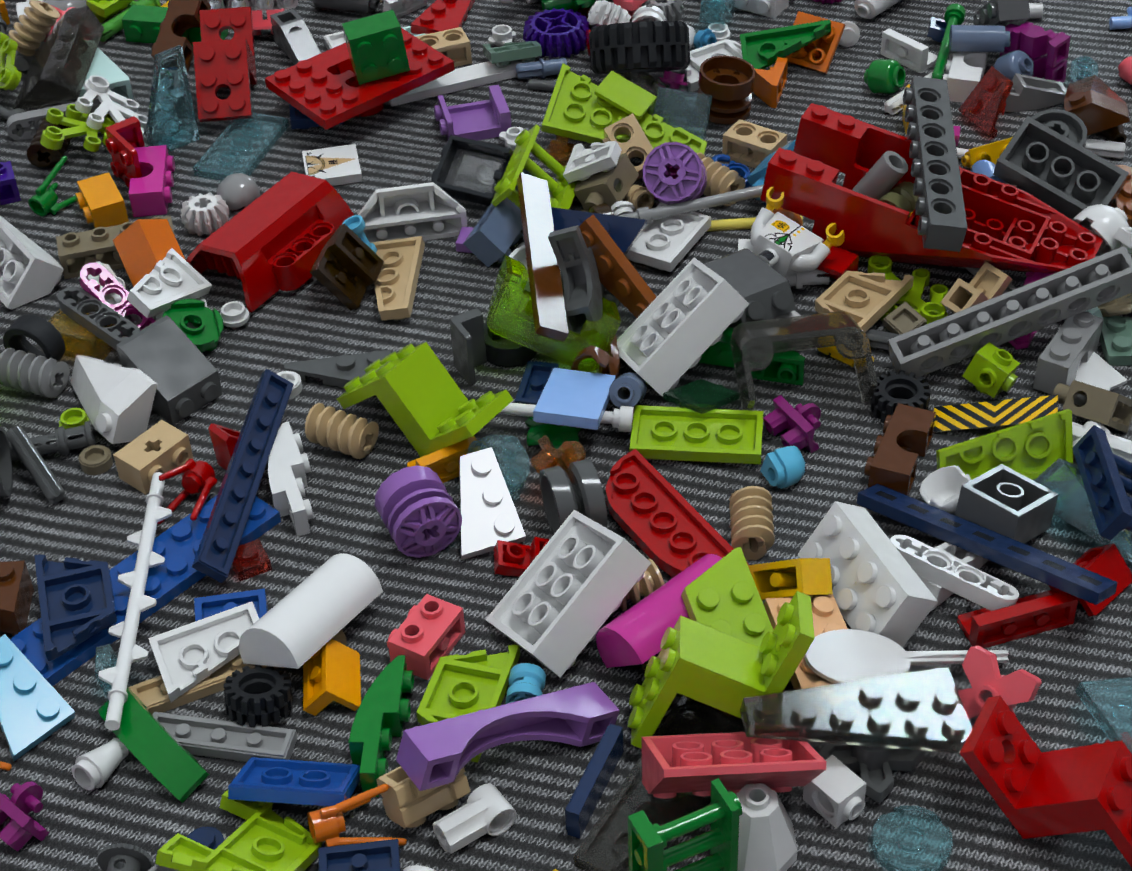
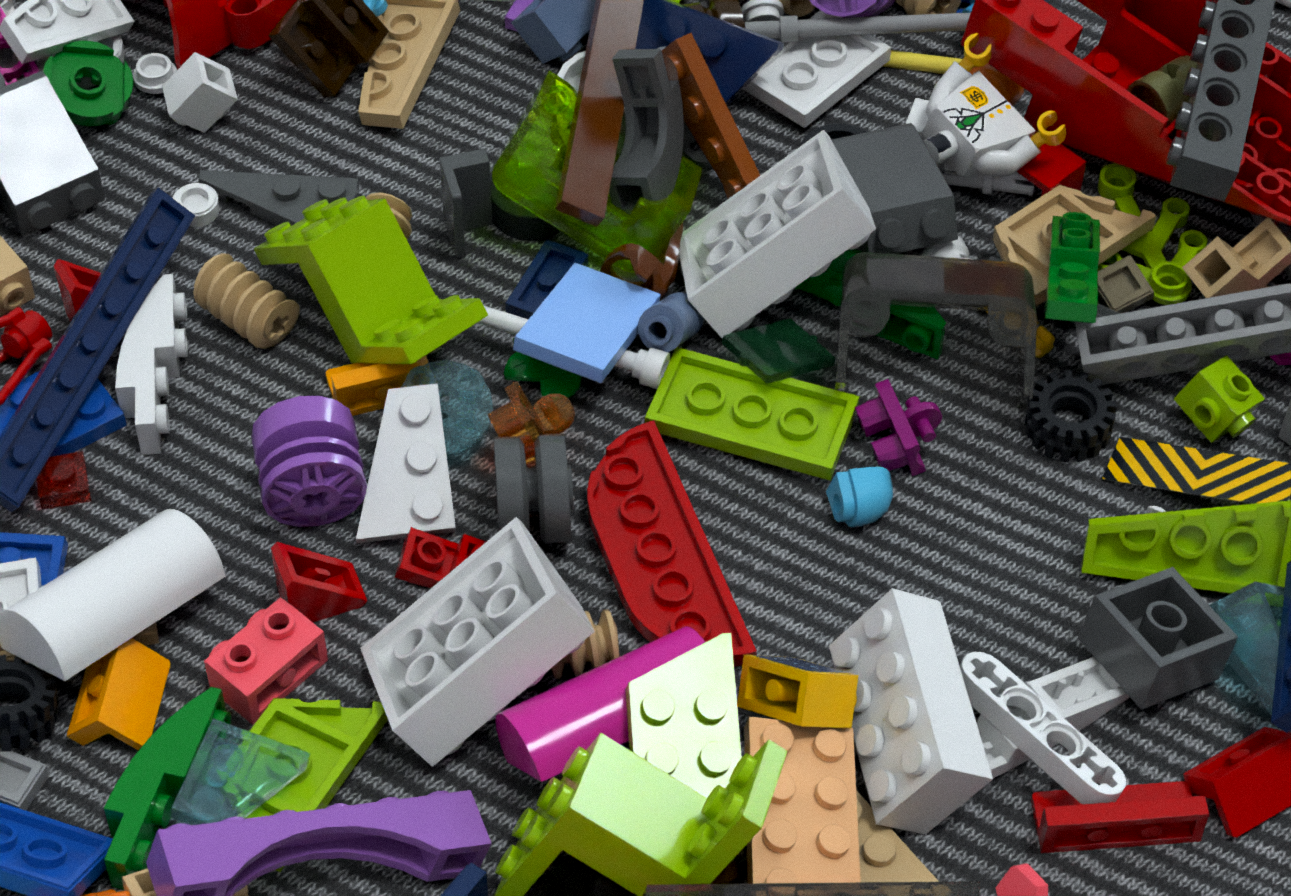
camera: 10 degrees right, 10 degrees up
medium azure wheel [505,663,546,704] -> none
tan piece [729,486,775,560] -> none
white piece [804,629,1009,689] -> none
light grey brick [852,151,908,200] -> none
dark blue tile [857,484,1118,605] -> none
reddish brown arch [864,403,936,496] -> none
white hair [919,465,971,515] -> none
none -> white brick [162,52,238,133]
none -> clear light blue wing [171,718,310,825]
none -> red slope [271,542,368,622]
none -> green slope [1045,212,1100,323]

